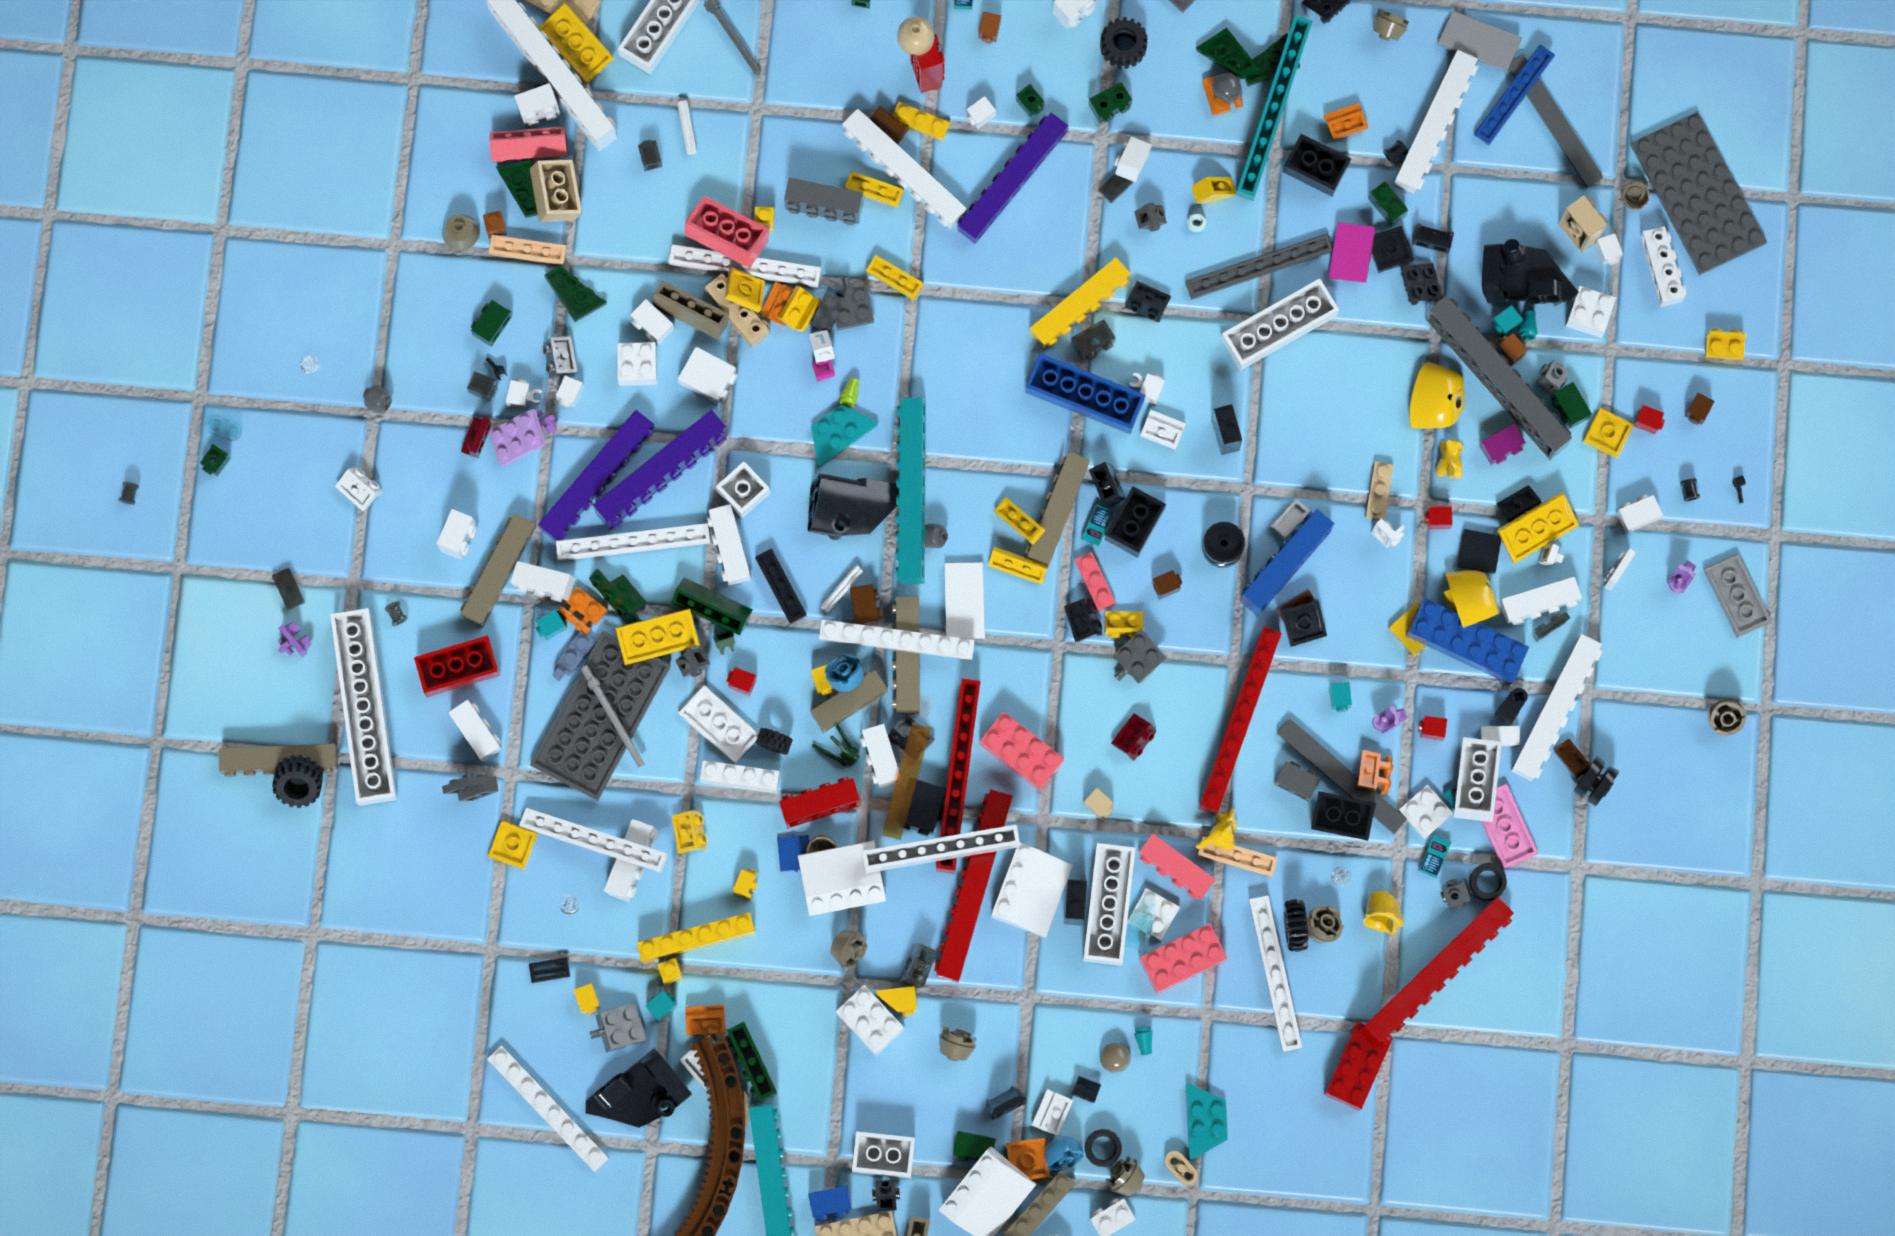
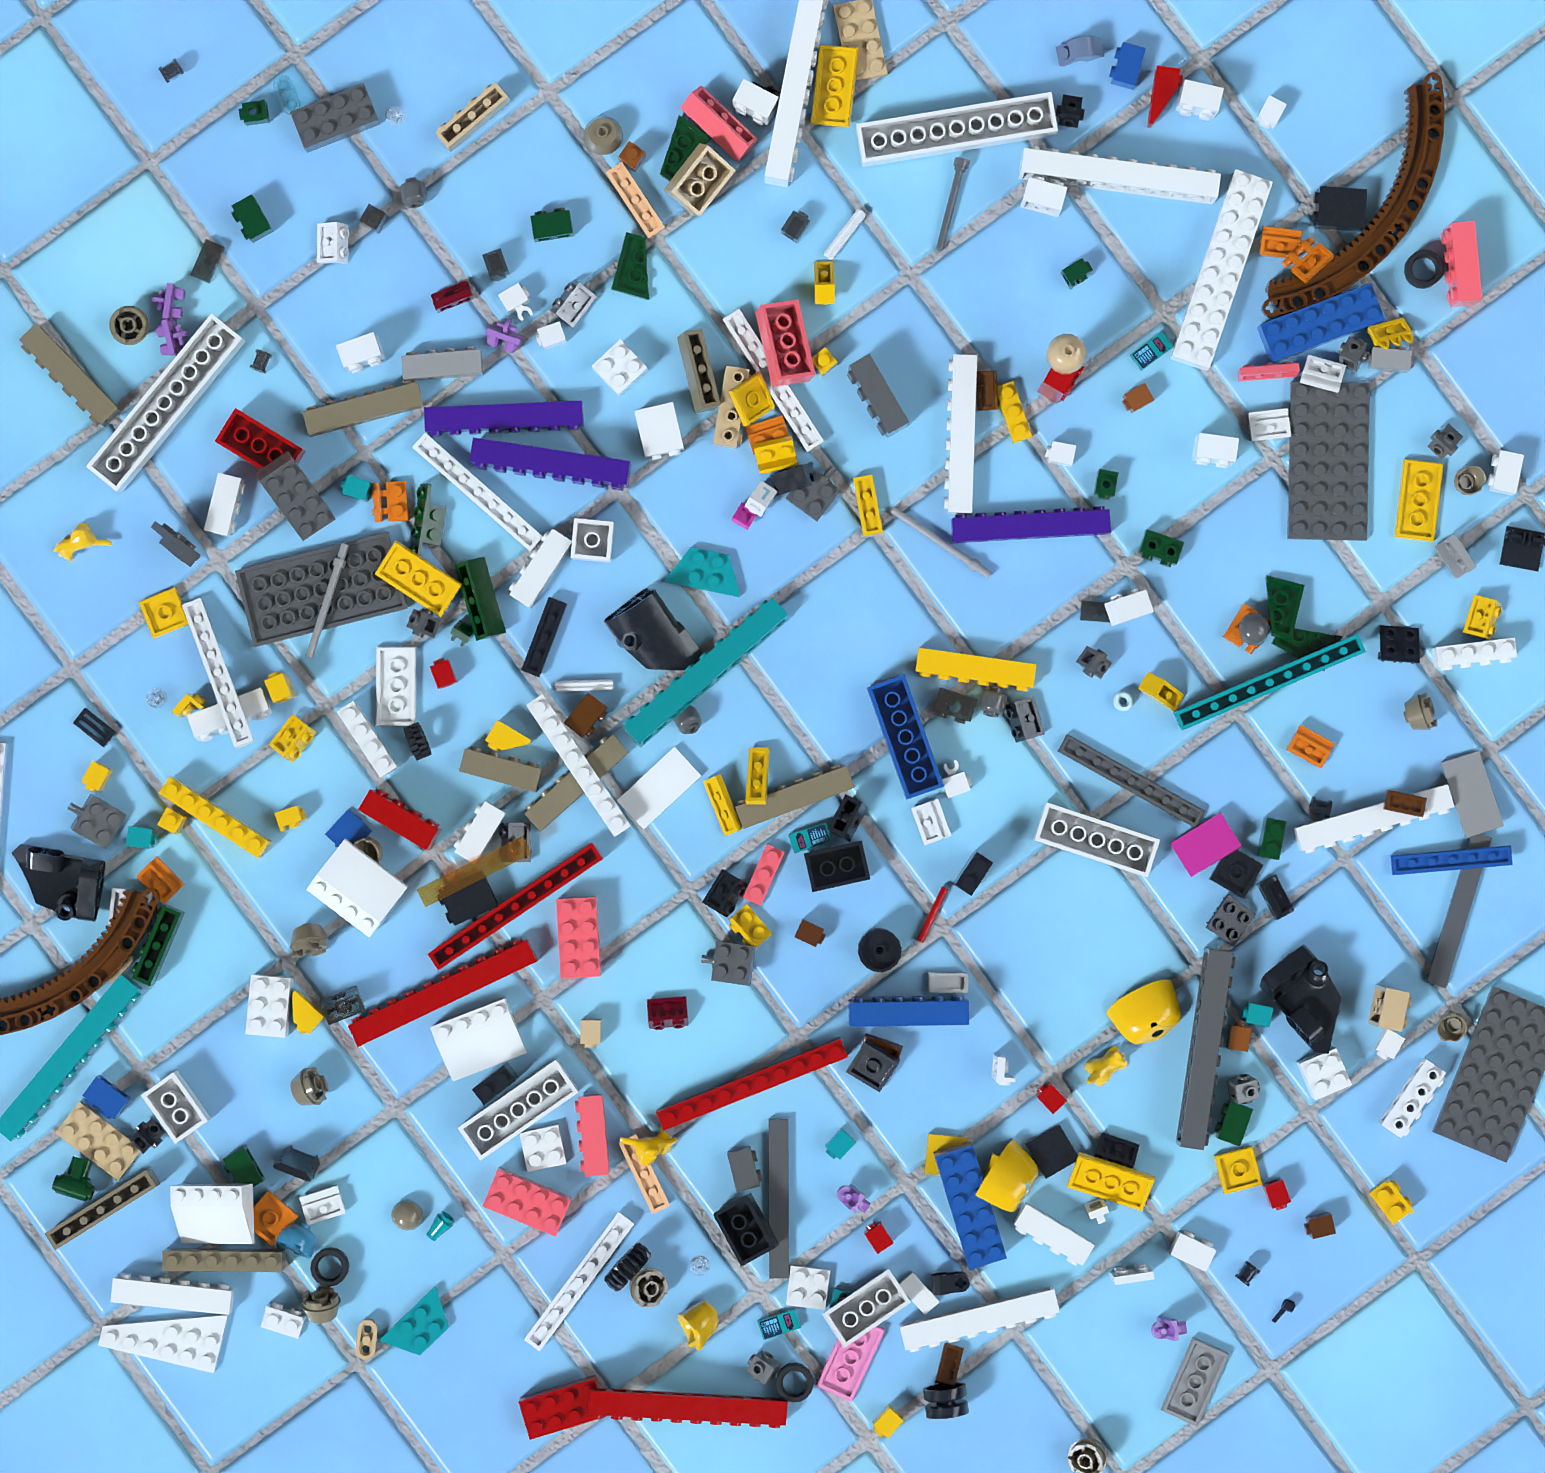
camera: 50 degrees right, 10 degrees up
black tyre [272,755,323,808] -> none
black hand [486,357,507,381] -> none
lavender plate [489,409,546,466] -> none
white brick [510,561,575,602] -> none
sand blue hinge [553,631,596,681] -> none
white brick [630,299,674,345] -> none
dark green plant [812,725,860,767] -> none
dark azure cylinder [825,654,864,692] -> none
lime cone [839,378,860,407] -> none
yellow plate [844,171,904,208] -> none
white brick [862,825,1020,873] -> none
black piece [1071,1076,1101,1103] -> none
black tyre [1100,17,1148,69] -> none
clear light blue panel [1124,909,1156,954] -> none
black brick [1282,134,1351,197] -> none
orange plate [1356,750,1394,795] -> none
tan plate [1365,462,1394,520] -> none
magenta brick [1480,424,1526,465] -> none
teal cone [1519,311,1538,340] -> none
clear smoke plate [1532,612,1570,642] -> none
none -> yellow animal [53,523,112,562]
none -> dark tan cone [109,306,149,345]
none -> medium lavender hips [155,319,189,356]
none -> yellow bracket [171,693,208,717]
none -> dark green brick [231,194,274,243]
none -> dark grey brick [256,451,336,541]
none -> yellow brick [264,671,297,704]
none -> dark grey brick [290,83,380,153]
none -> clear smoke brick [359,204,389,234]
none -> light grey brick [401,346,484,381]
none -> brick [435,82,510,153]
none -> yellow slope [814,261,835,305]
none -> yellow brick [873,1404,904,1439]
none -> light grey bar [891,507,992,579]
none -> red bar [917,886,948,943]
none -> dark grey head [980,687,1007,718]
none -> reddish brown plate [1383,790,1427,817]

